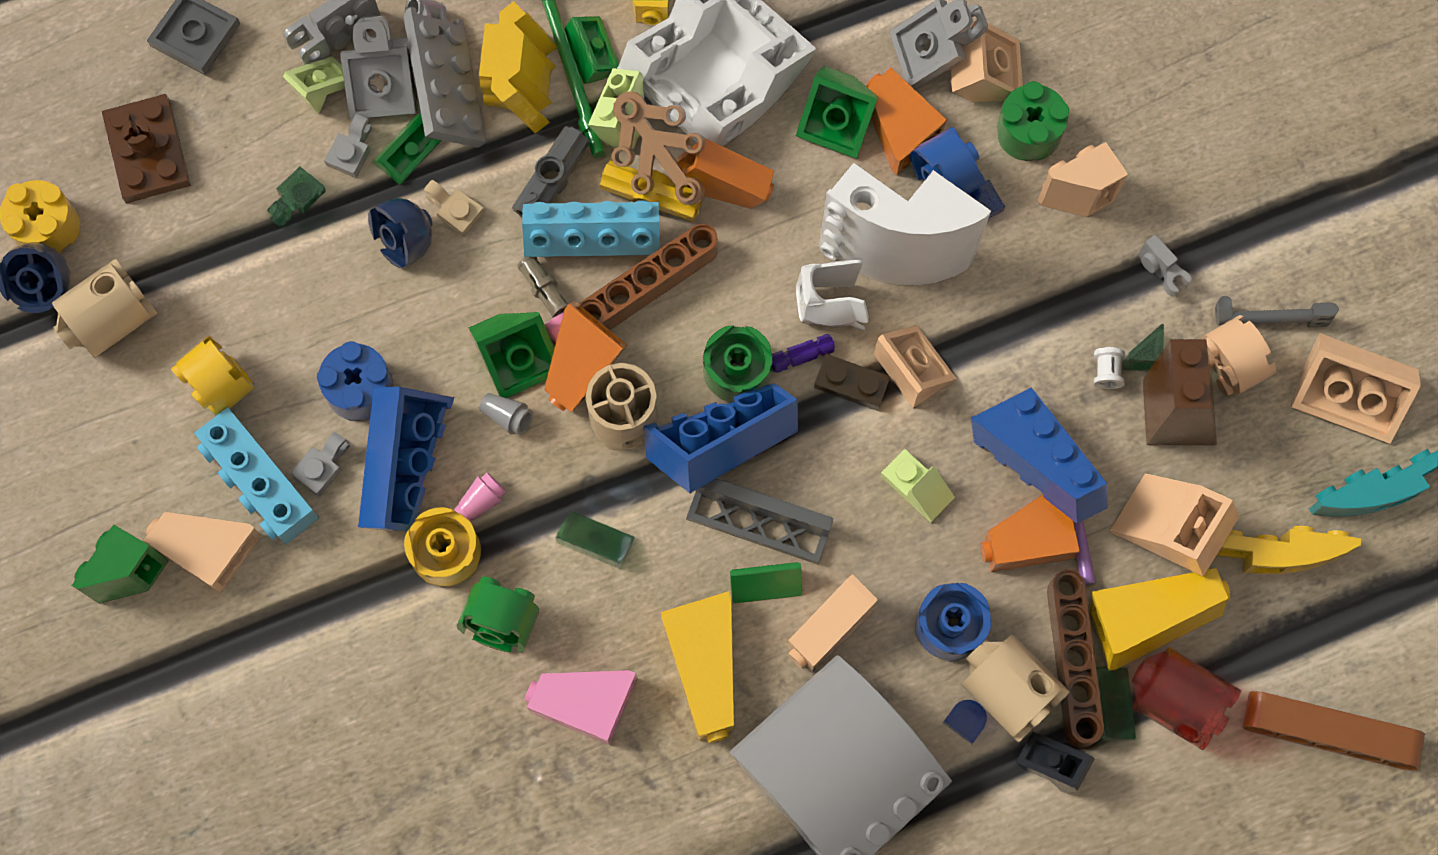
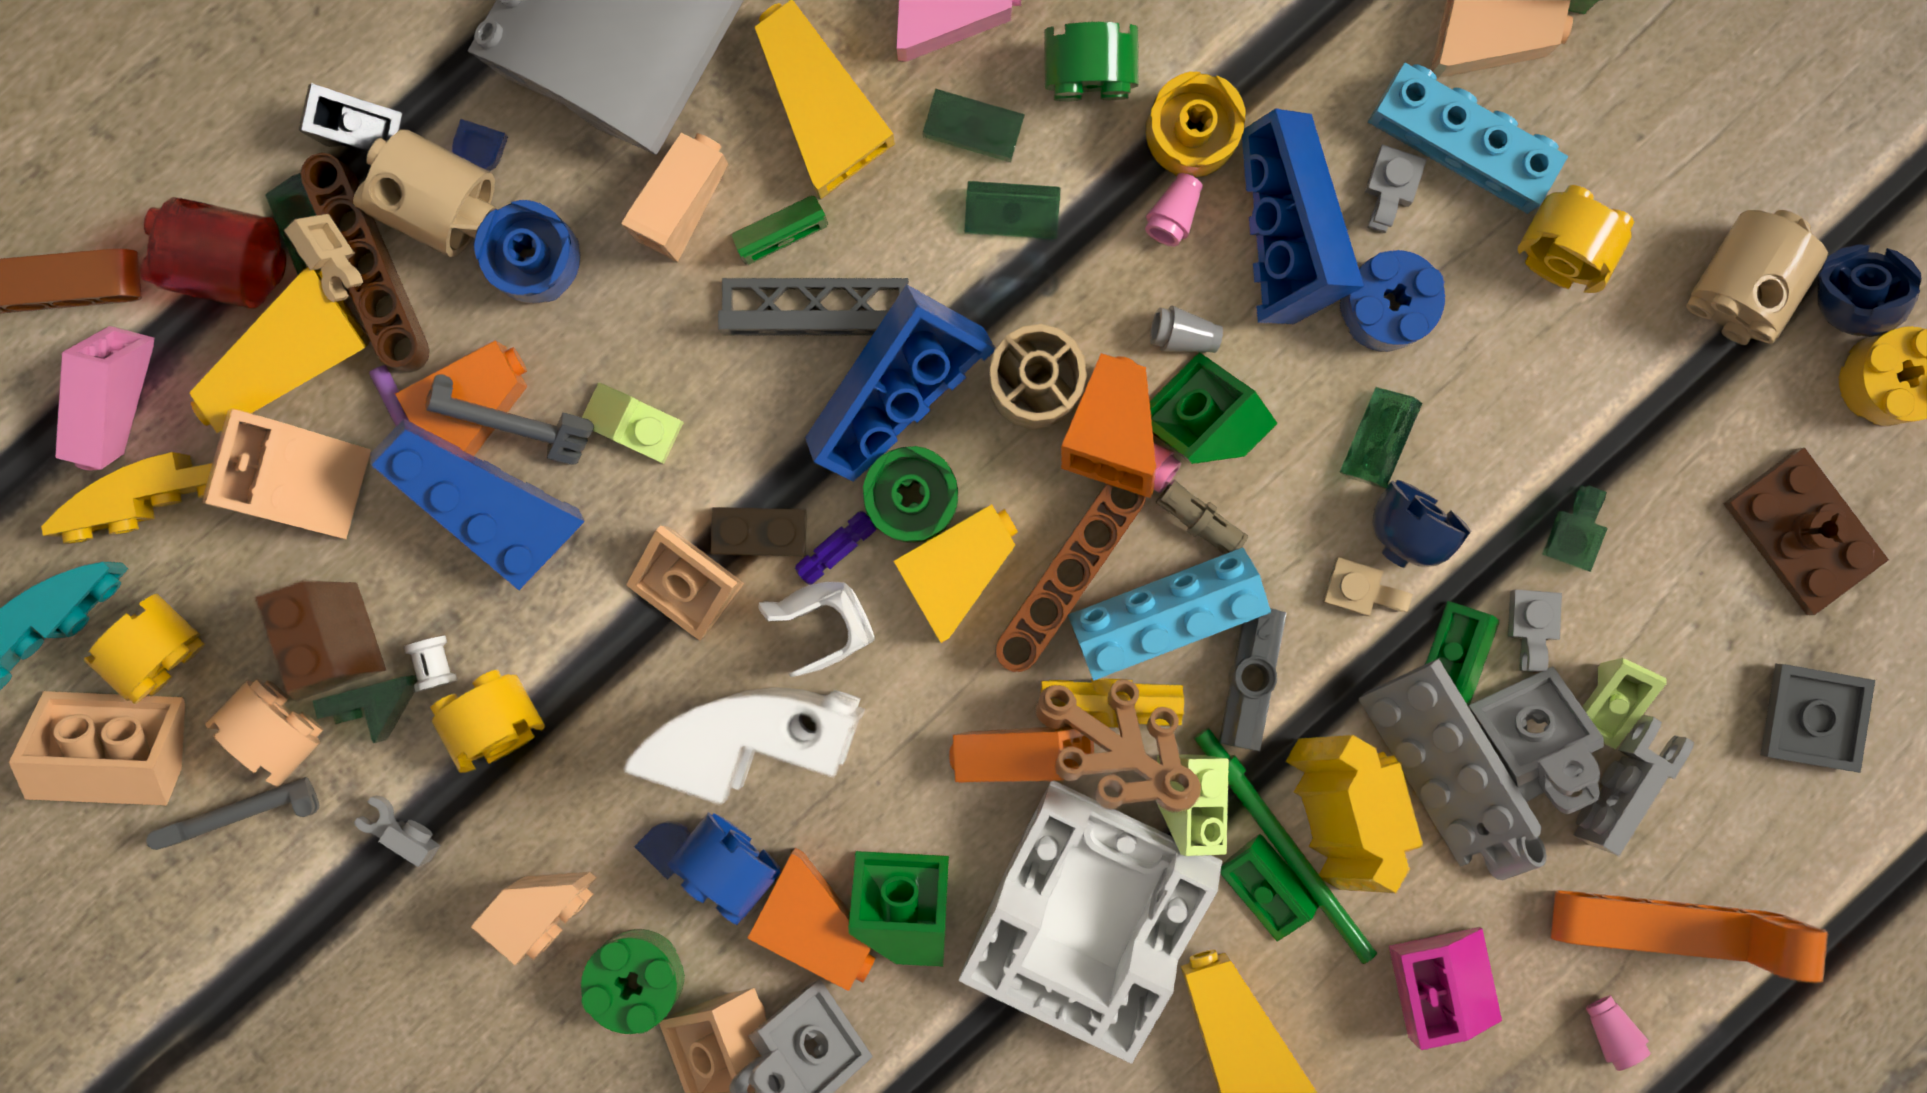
camera: 160 degrees right, 15 degrees up
none -> bright pink slope [55,326,154,470]
none -> yellow brick [84,593,205,704]
none -> tan plate [284,214,363,302]
none -> dark grey hinge [425,374,594,465]
none -> yellow brick [430,669,545,773]
none -> yellow slope [894,504,1018,643]
none -> clear green plate [923,89,1025,162]
none -> clear green plate [1340,387,1423,489]

